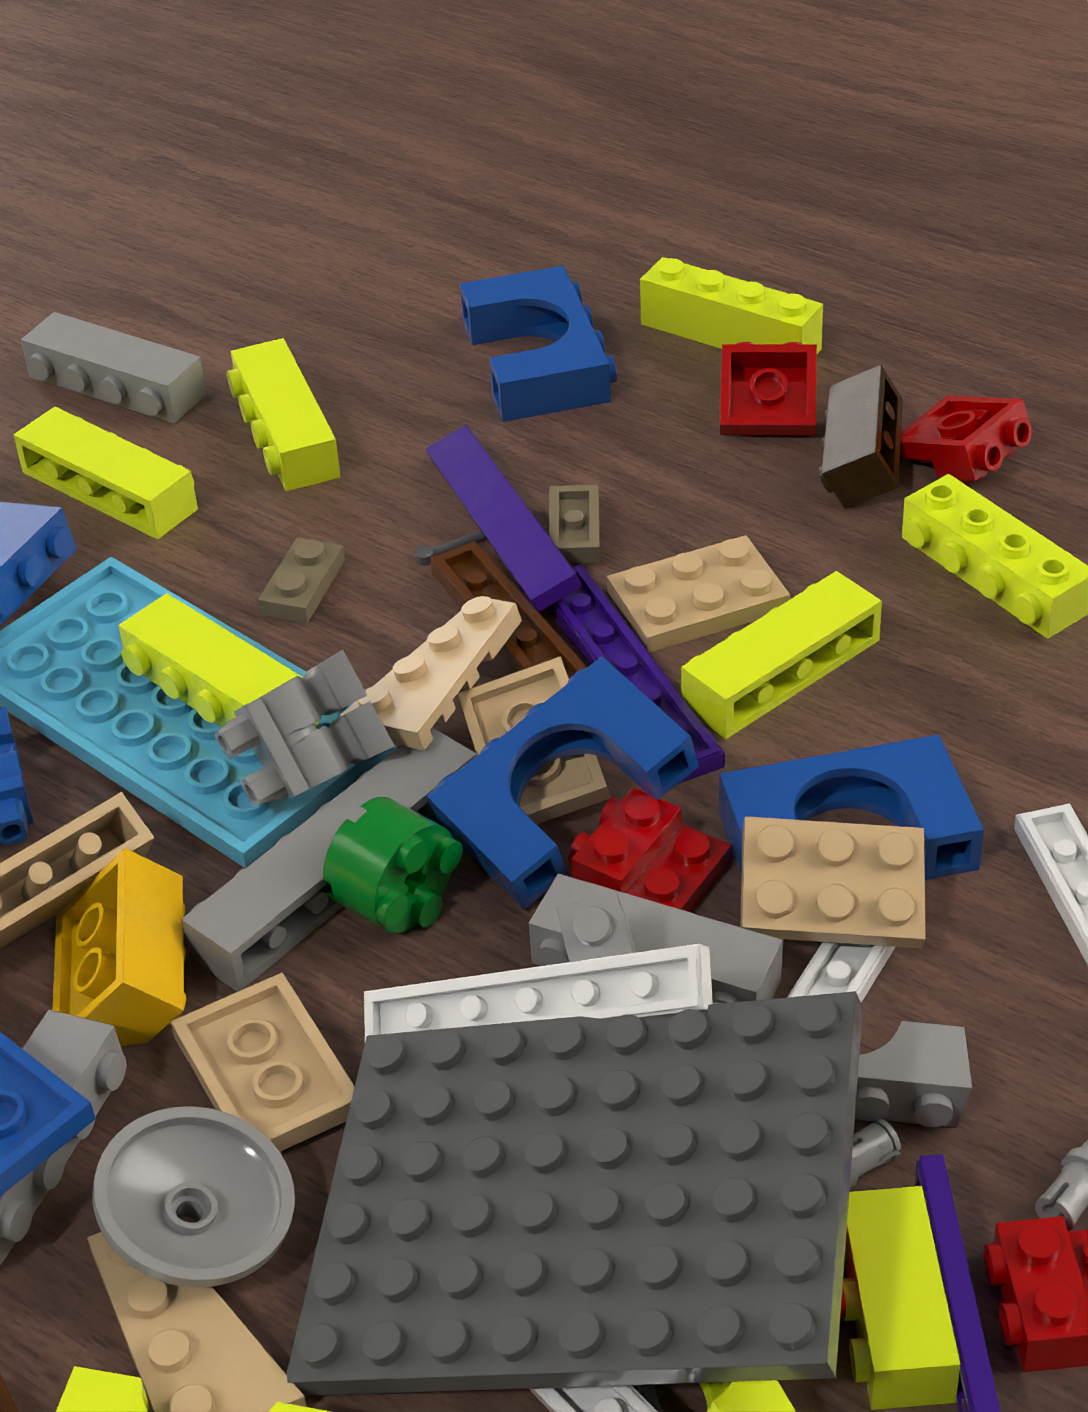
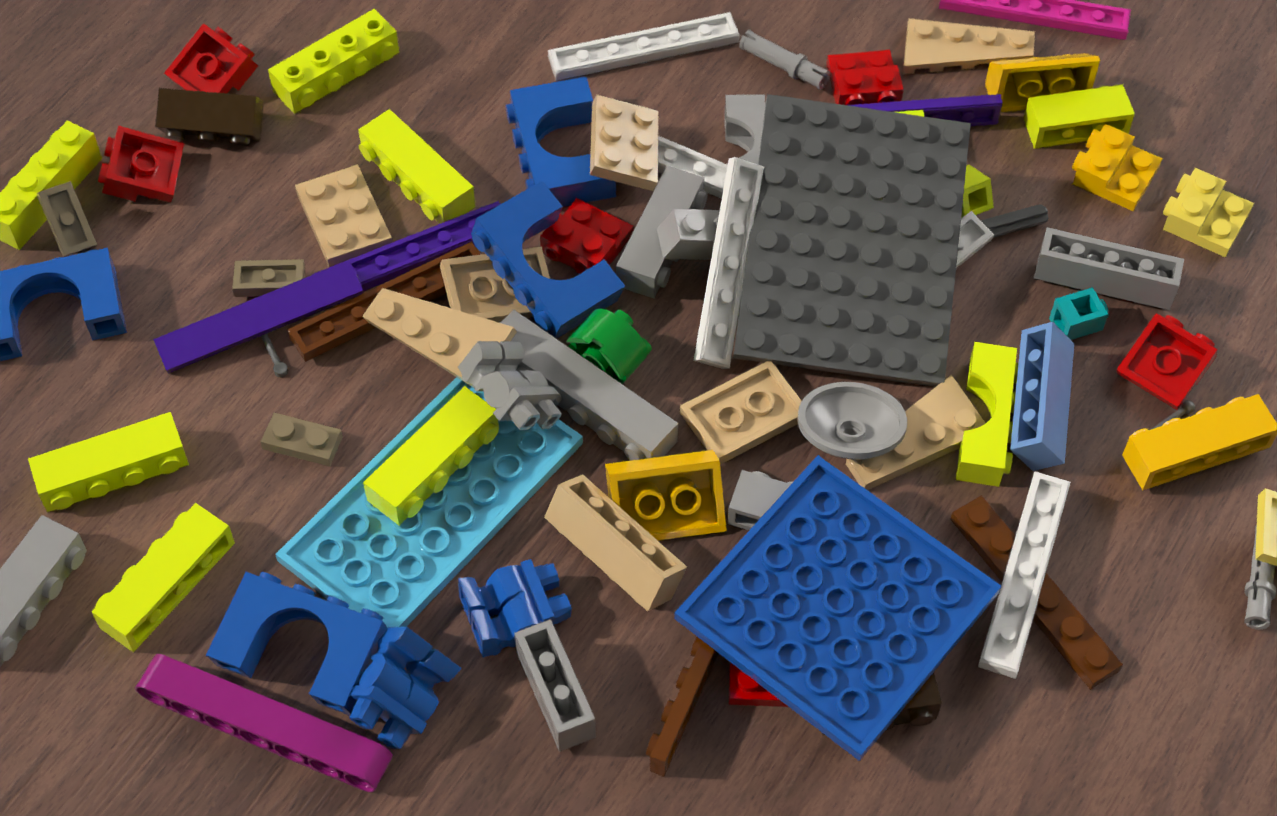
camera: 95 degrees left, 15 degrees up
none -> dark tan plate [37,181,97,257]

